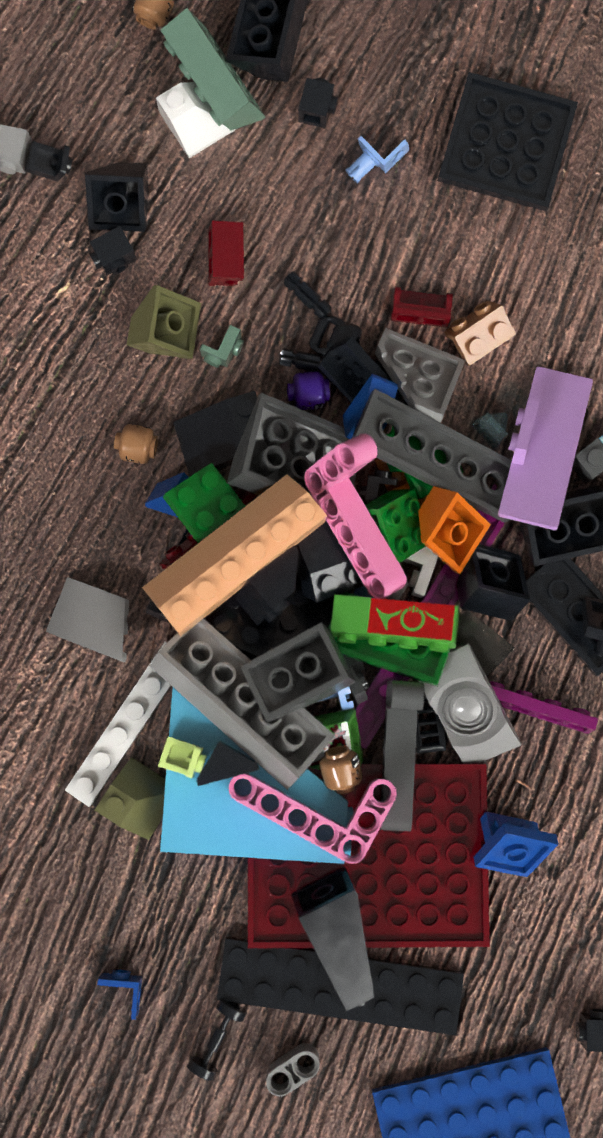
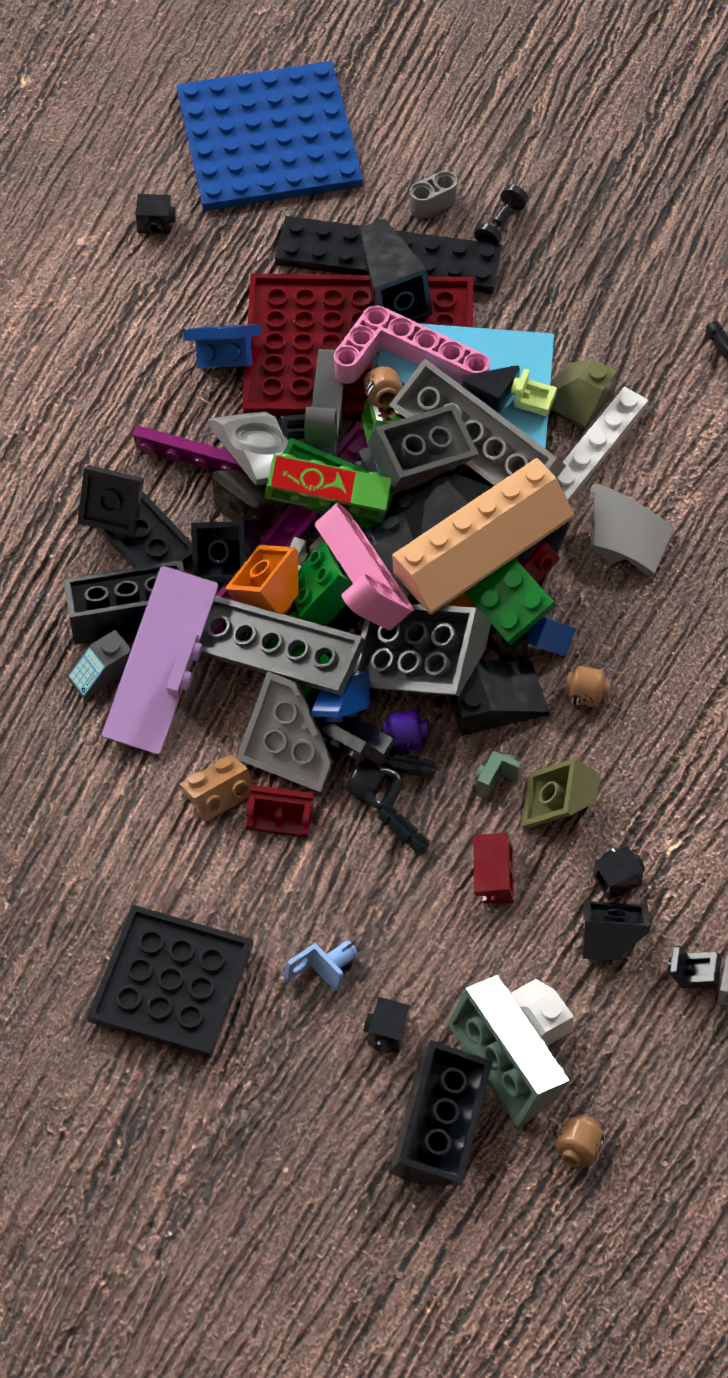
camera: 175 degrees left, 25 degrees down
blue bracket [97,969,142,1020] -> none
clear light blue tile [472,412,508,448] -> none

